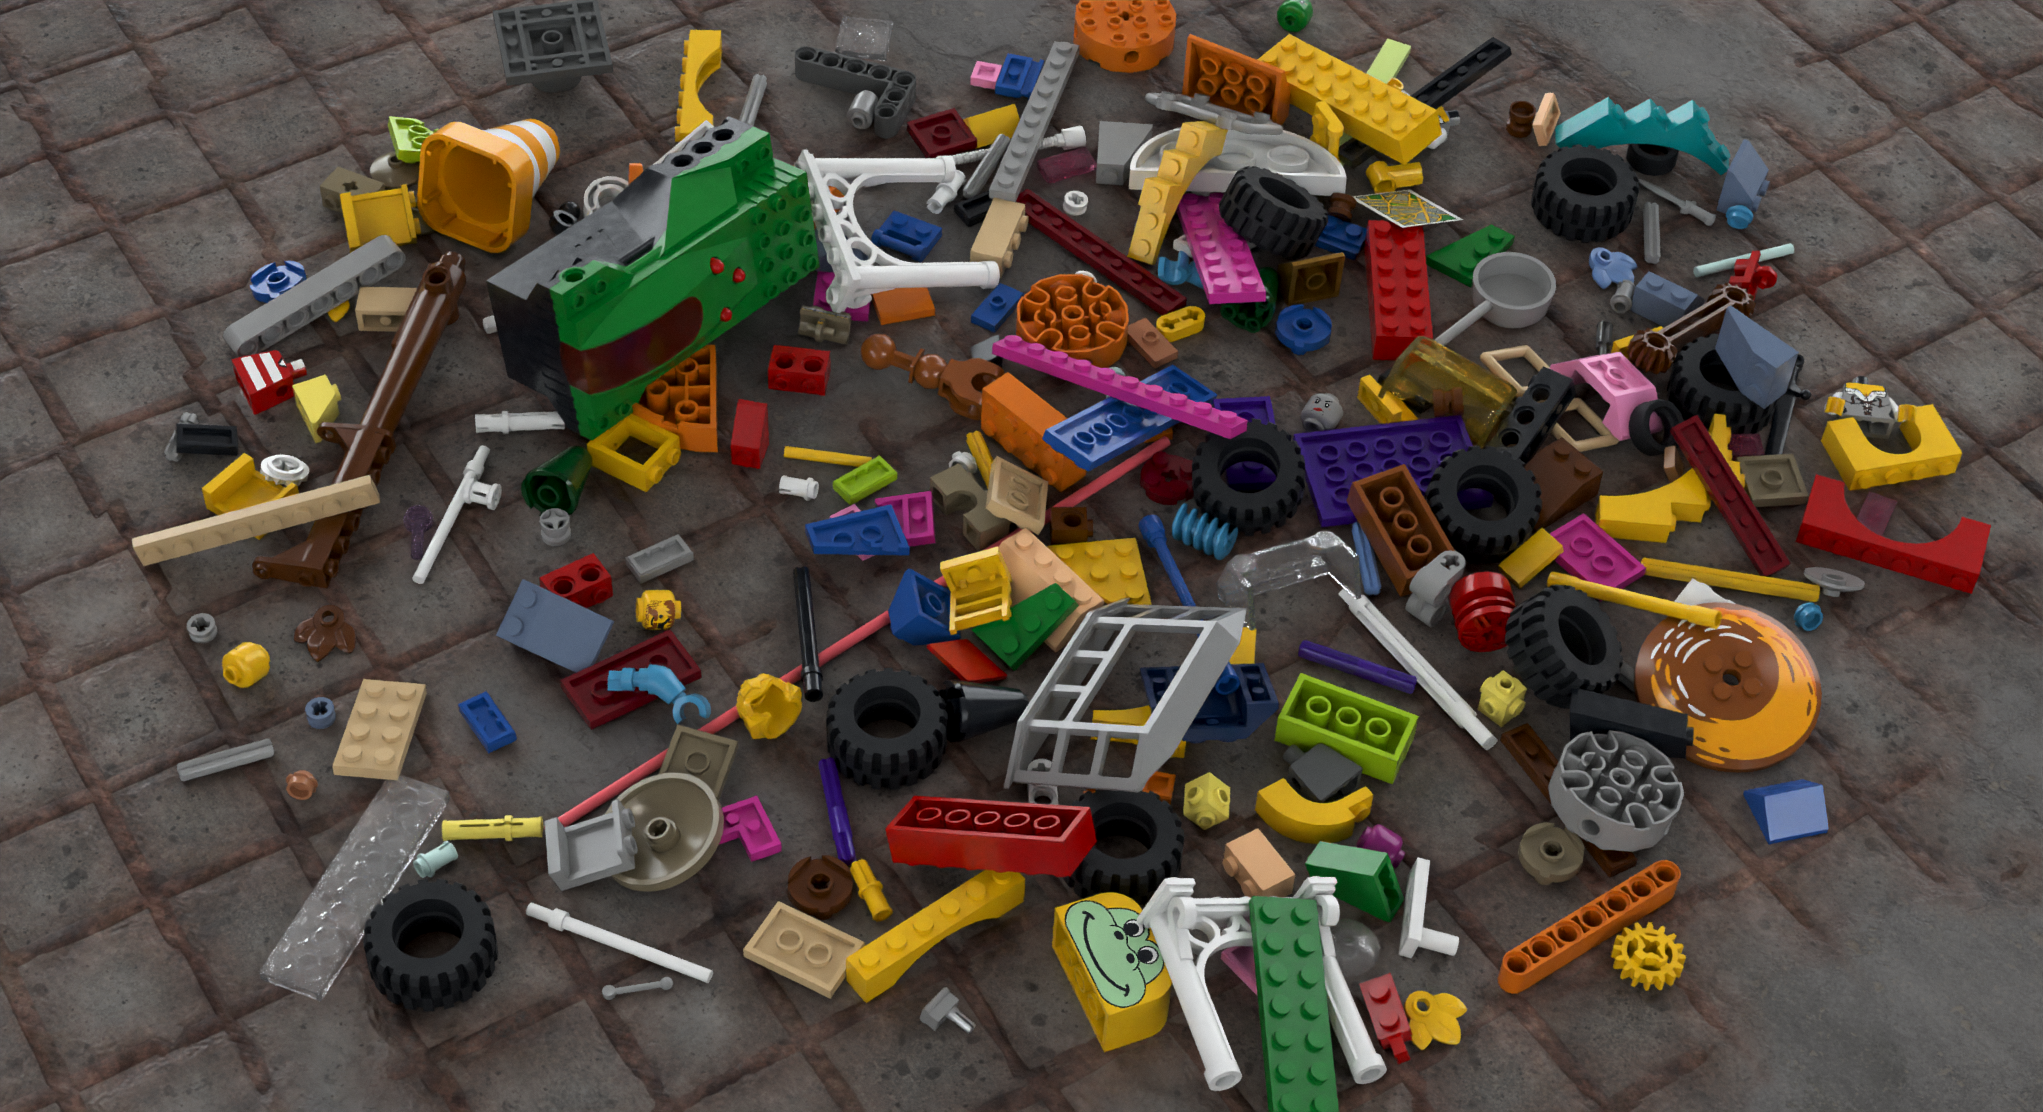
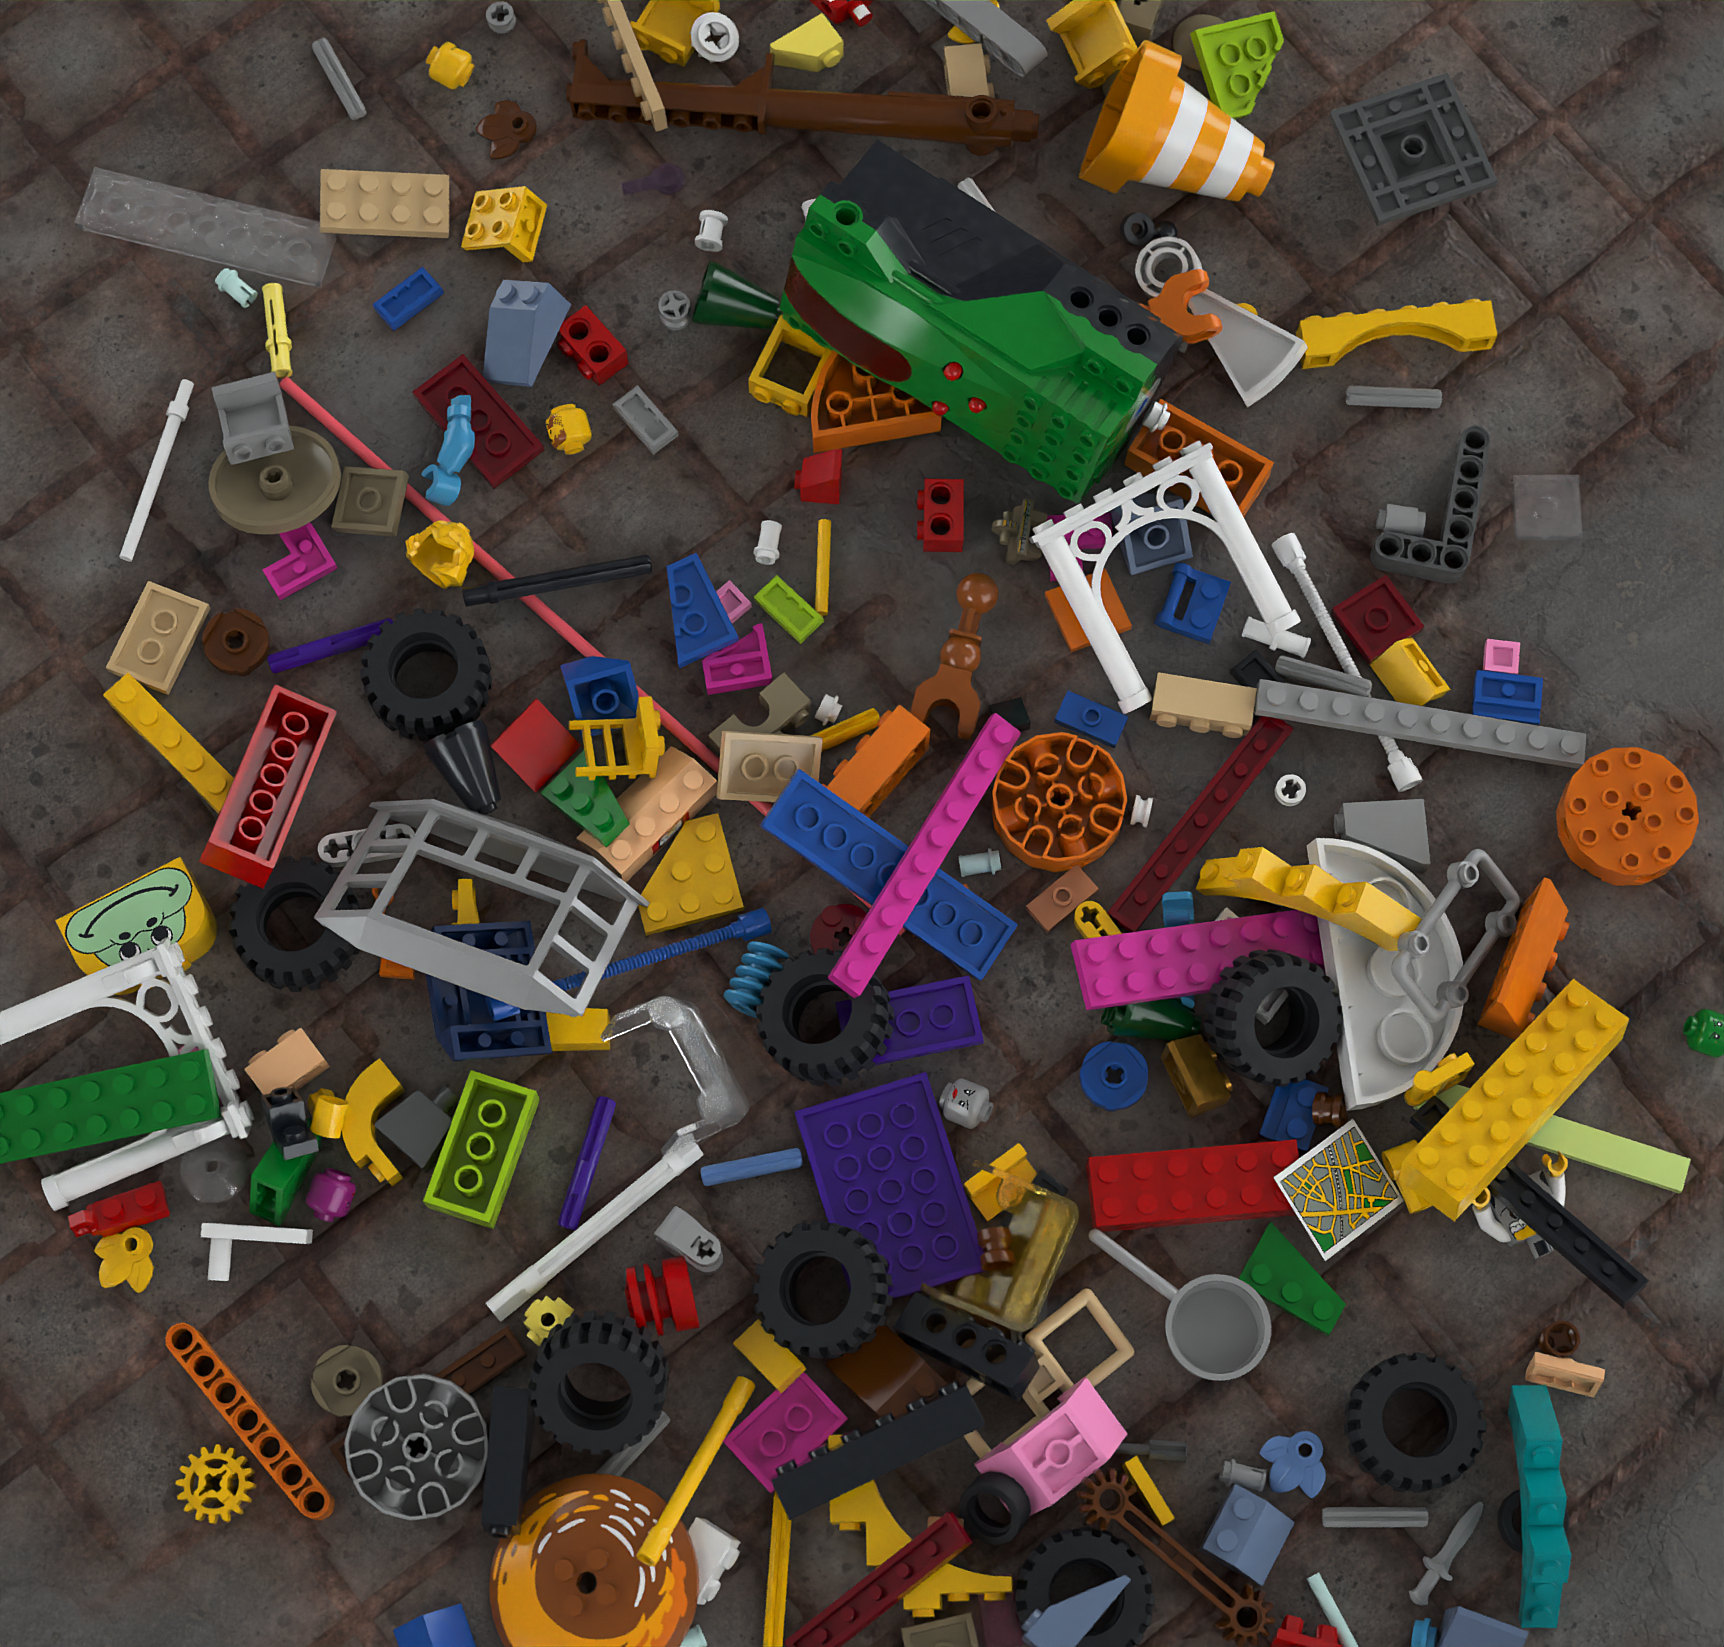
camera: 85 degrees right, 25 degrees up
nougat plate [286,770,318,800] -> none
sand blue bush [305,697,336,729] -> none
black tyre [363,879,498,1012] -> none
white bar [412,445,490,584] -> none
light grey hinge [602,977,673,1000] -> none
yellow axle [850,859,893,922] -> none
light grey piece [920,987,976,1034] -> none
clear pink plate [1037,147,1097,184] -> none
reddish brown brick [1050,507,1093,545] -> none
light yellow brick [1183,772,1230,830] -> none
dark orange brick [1346,464,1455,597] -> none
none -> black slope [260,1087,319,1160]
none -> yellow piece [307,1088,349,1138]
none -> yellow bracket [461,186,547,262]
none -> black brick [771,1381,985,1520]

